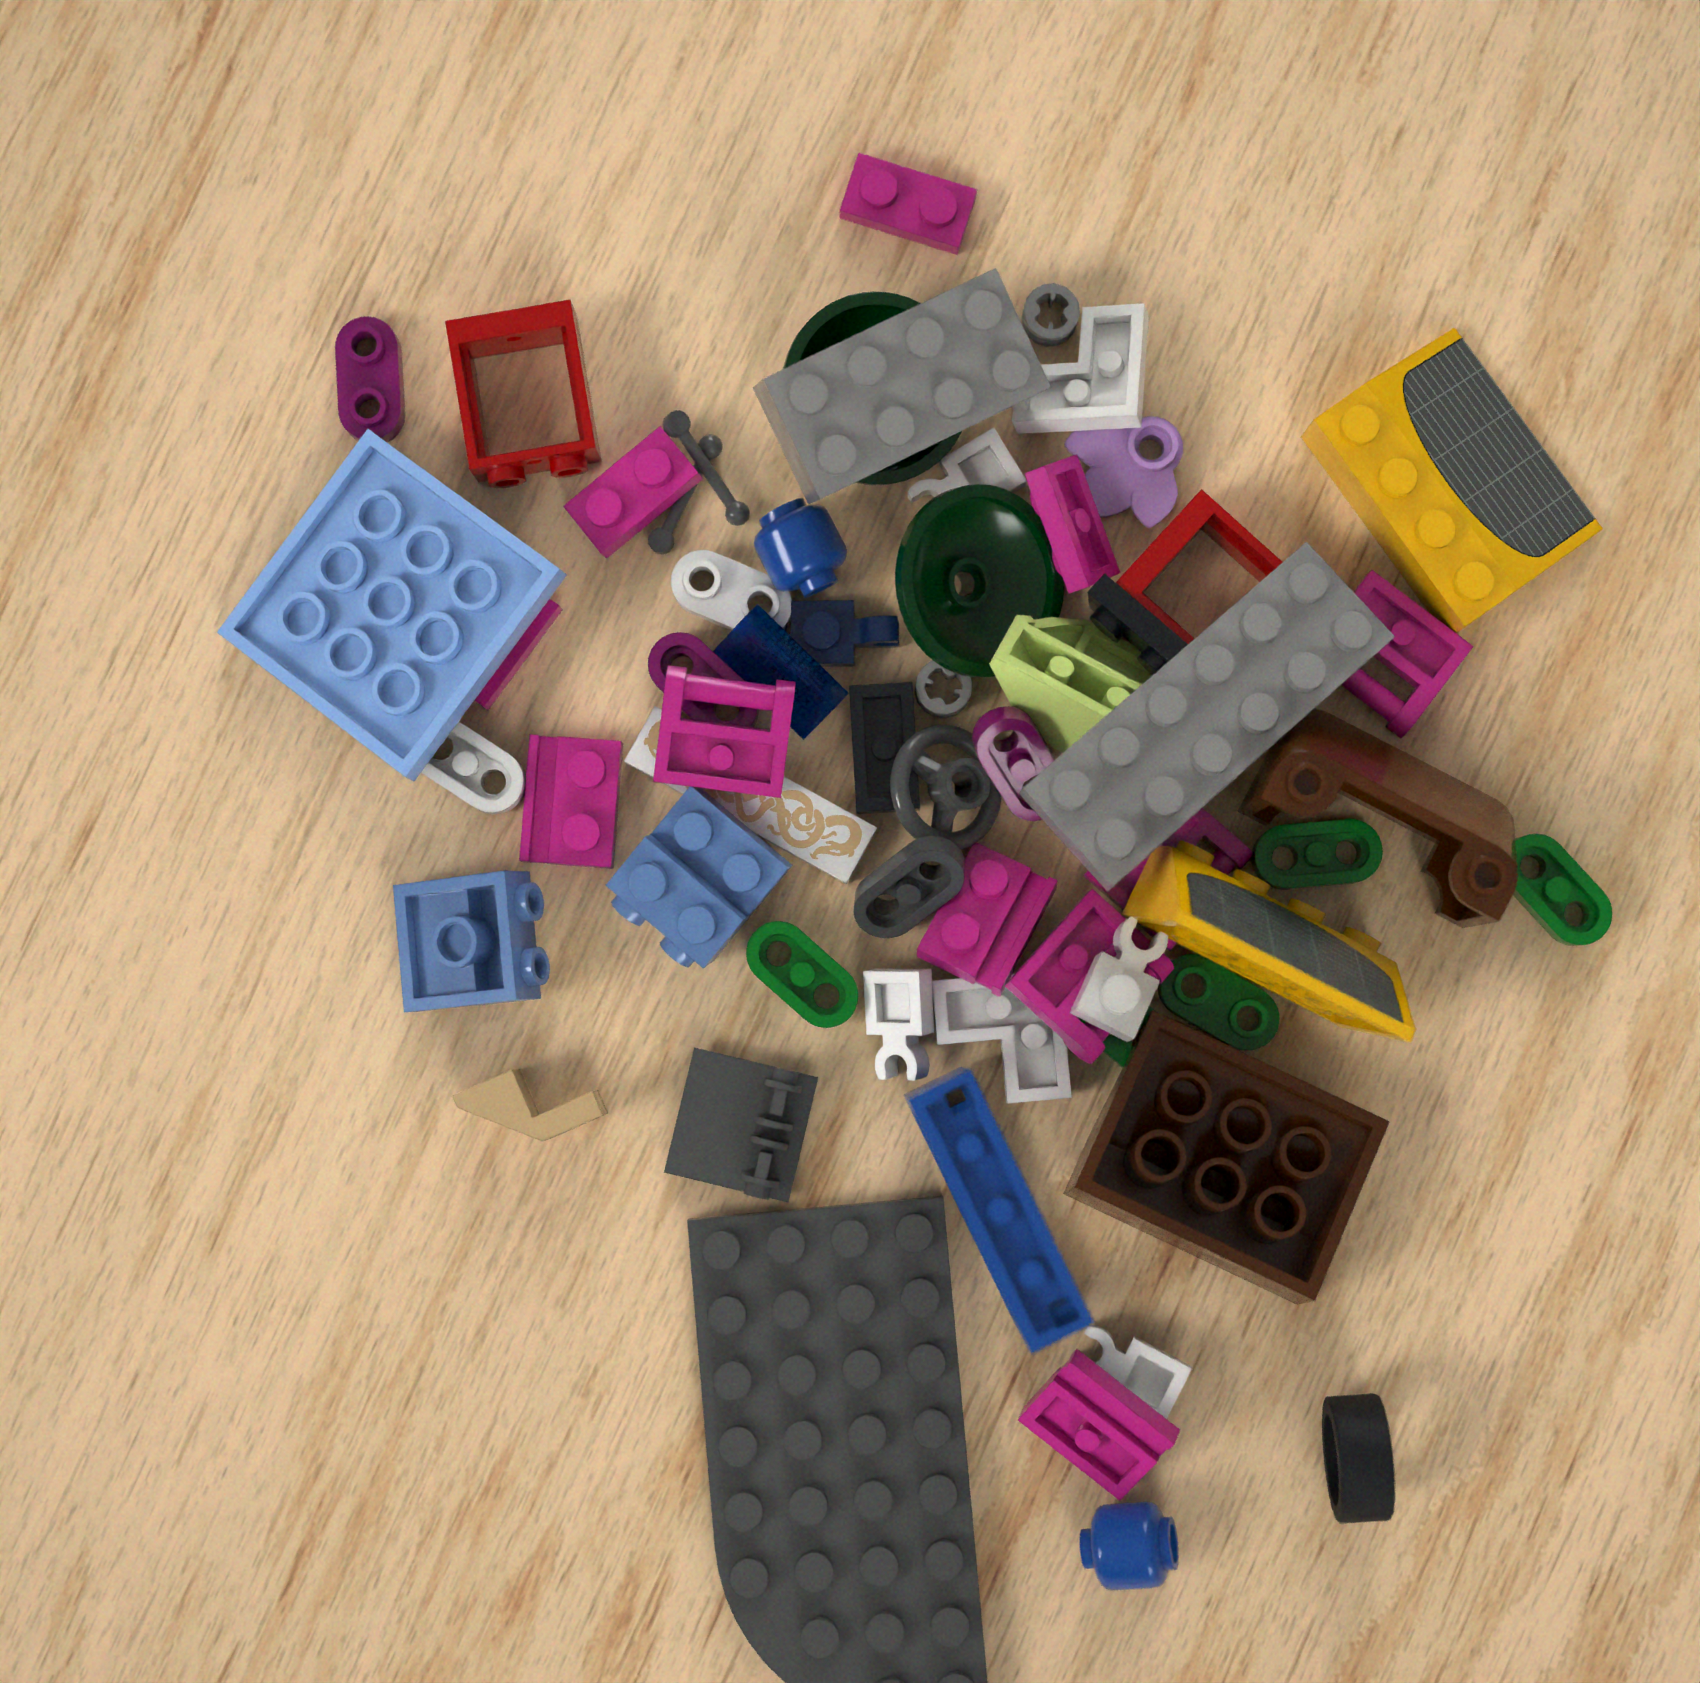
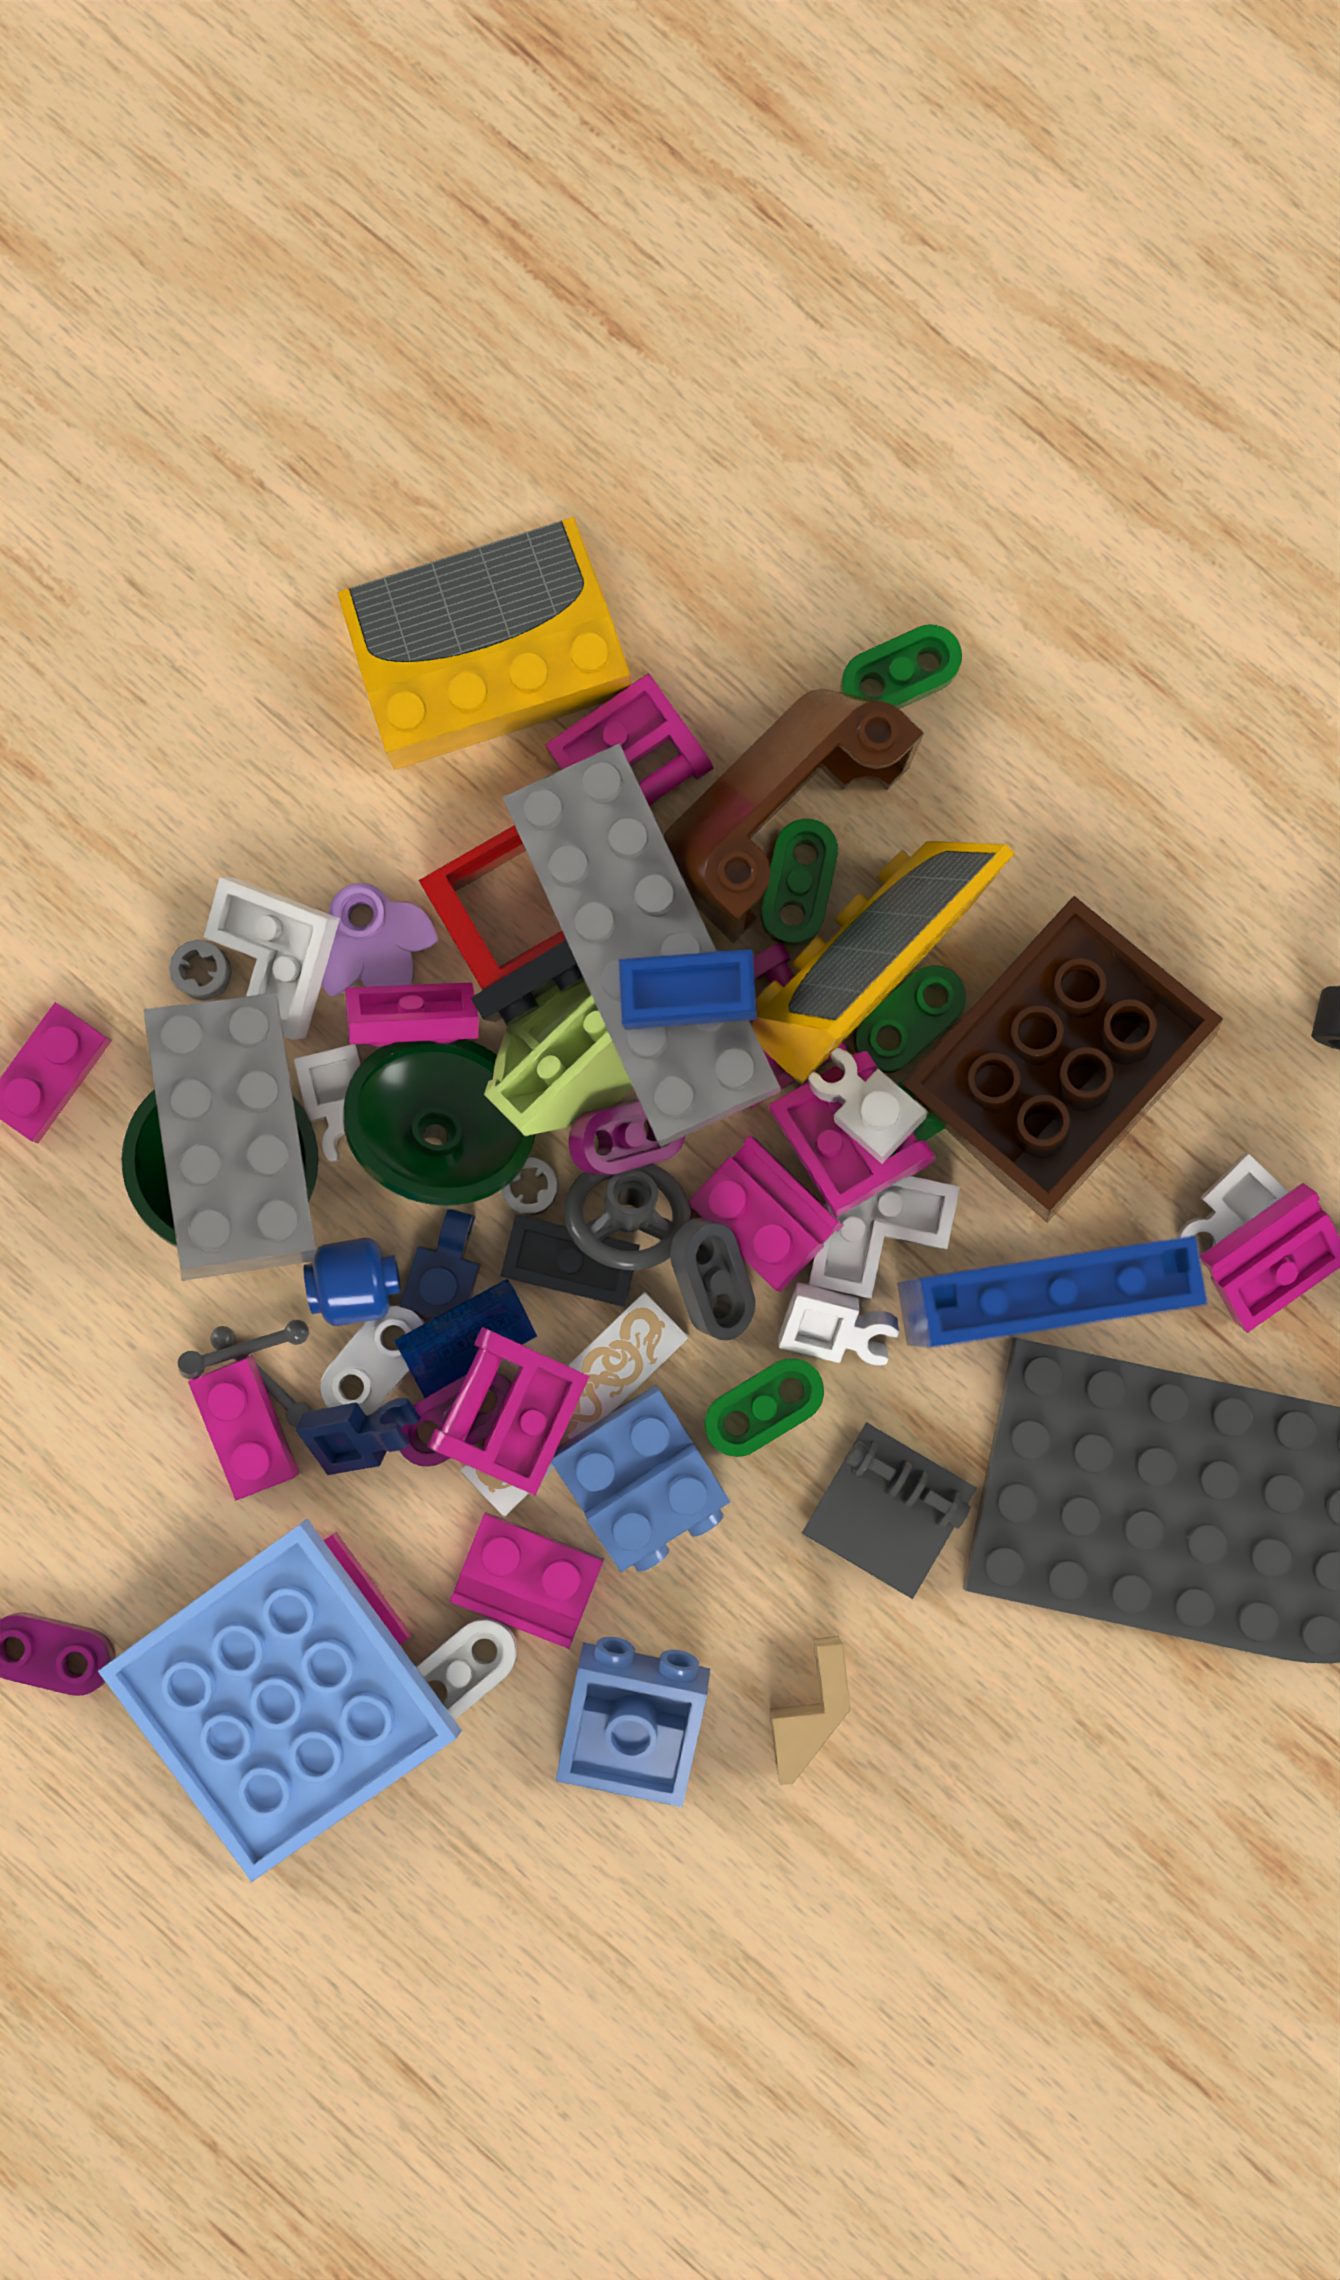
camera: 75 degrees left, 0 degrees up
red window [445,299,602,488] -> none
none -> dark blue plate [295,1398,421,1475]
none -> blue tile [619,949,757,1030]

